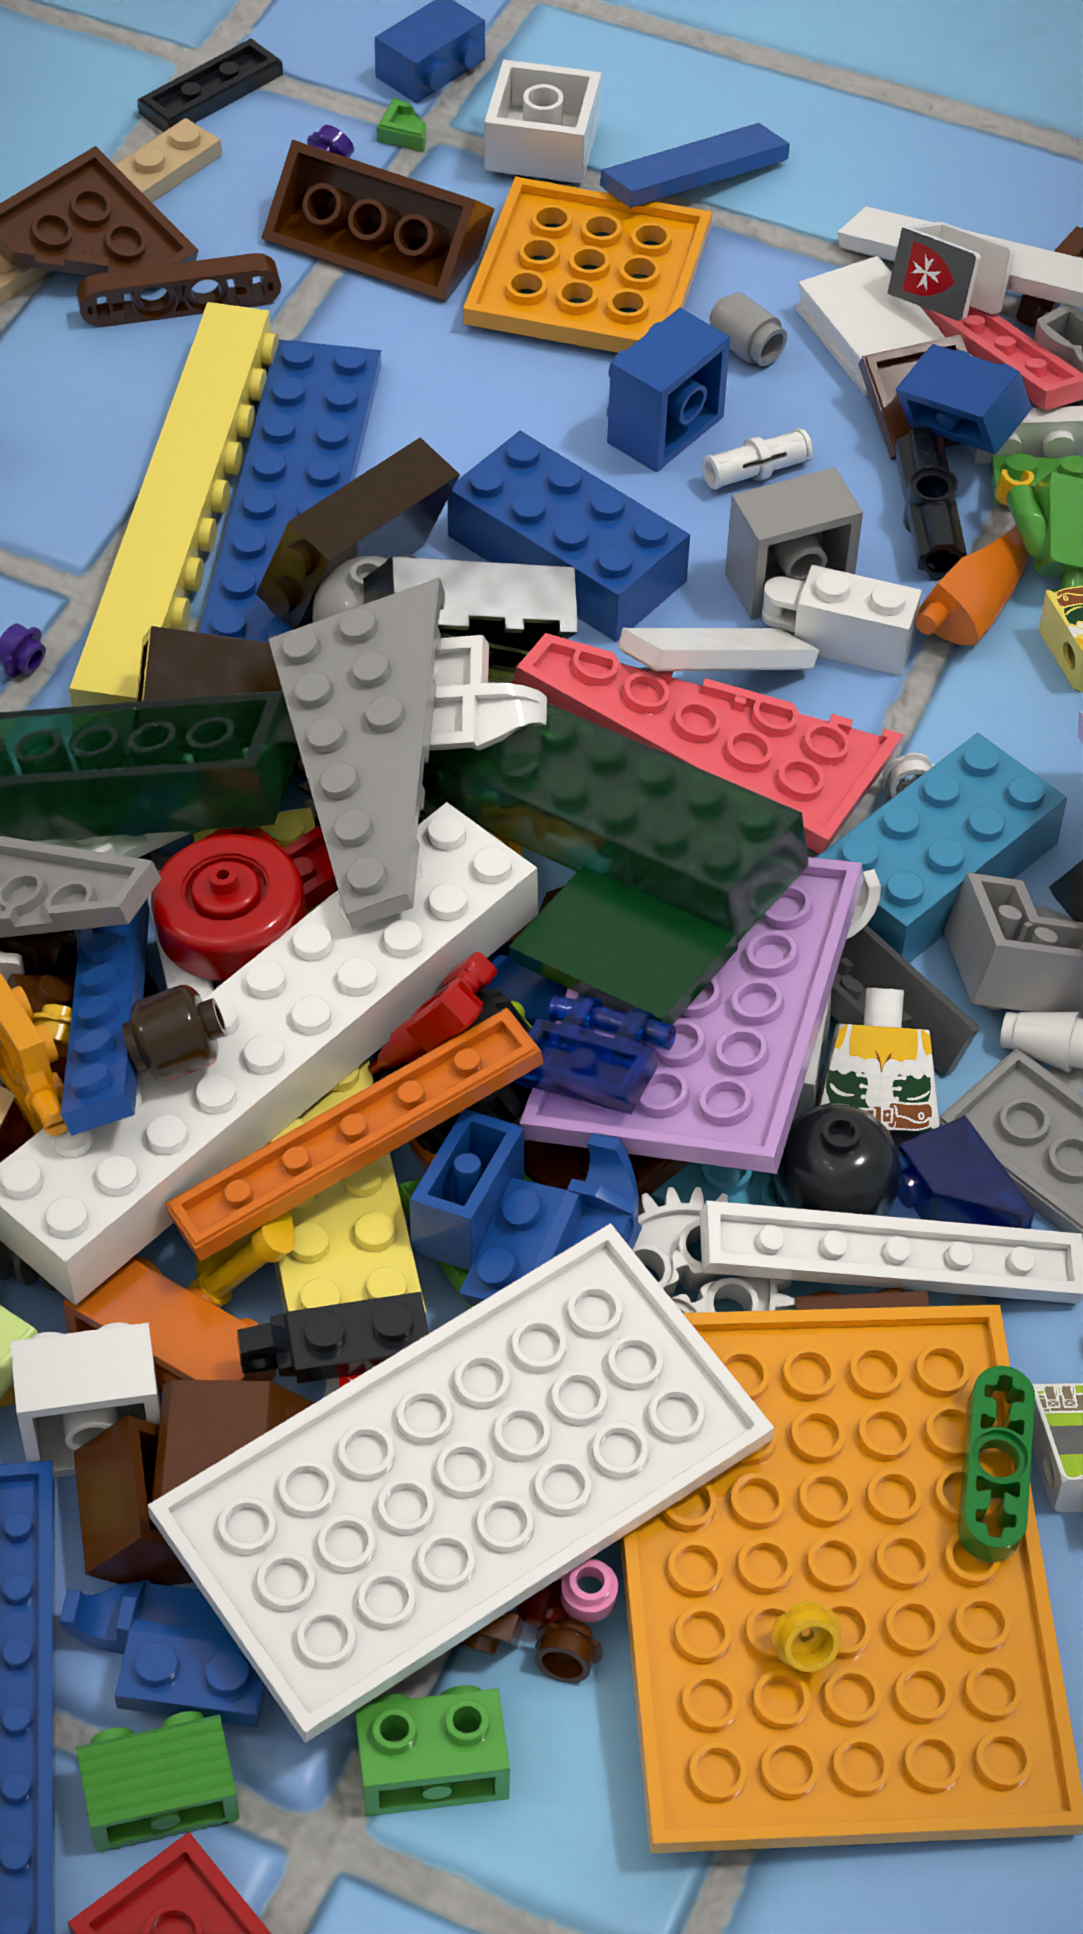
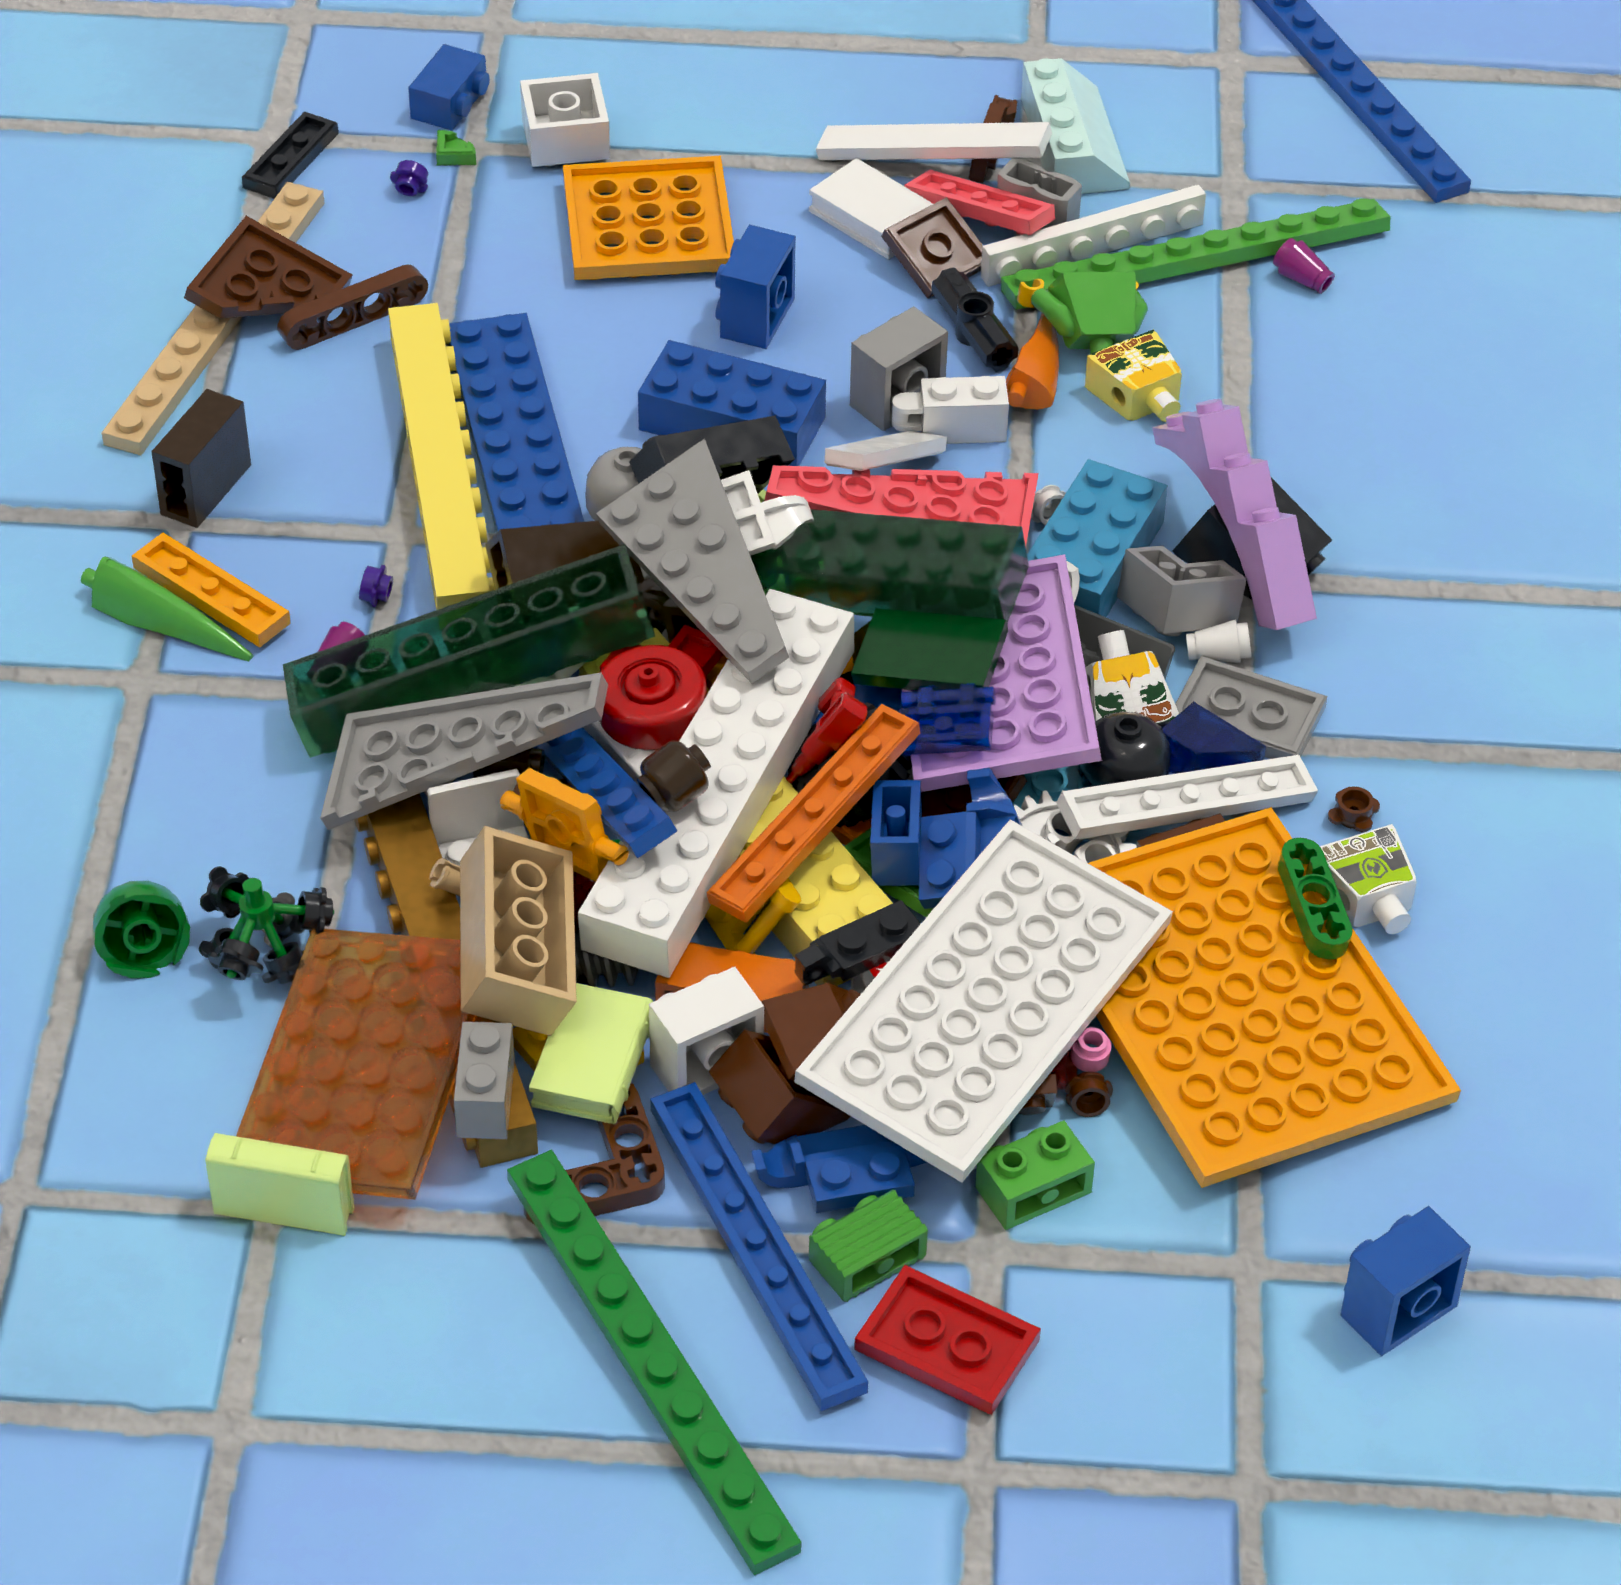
camera: 20 degrees left, 5 degrees down
dark brown brick [256,437,460,630] -> none
reddish brown slope [261,139,495,301] -> none
blue tile [600,123,790,208] -> none
white pin [702,428,813,490] -> none
light grey brick [709,292,787,366] -> none
yellow plate [771,1601,841,1672] -> none
piece [887,222,1015,321] -> none
blue brick [895,344,1032,455] -> none

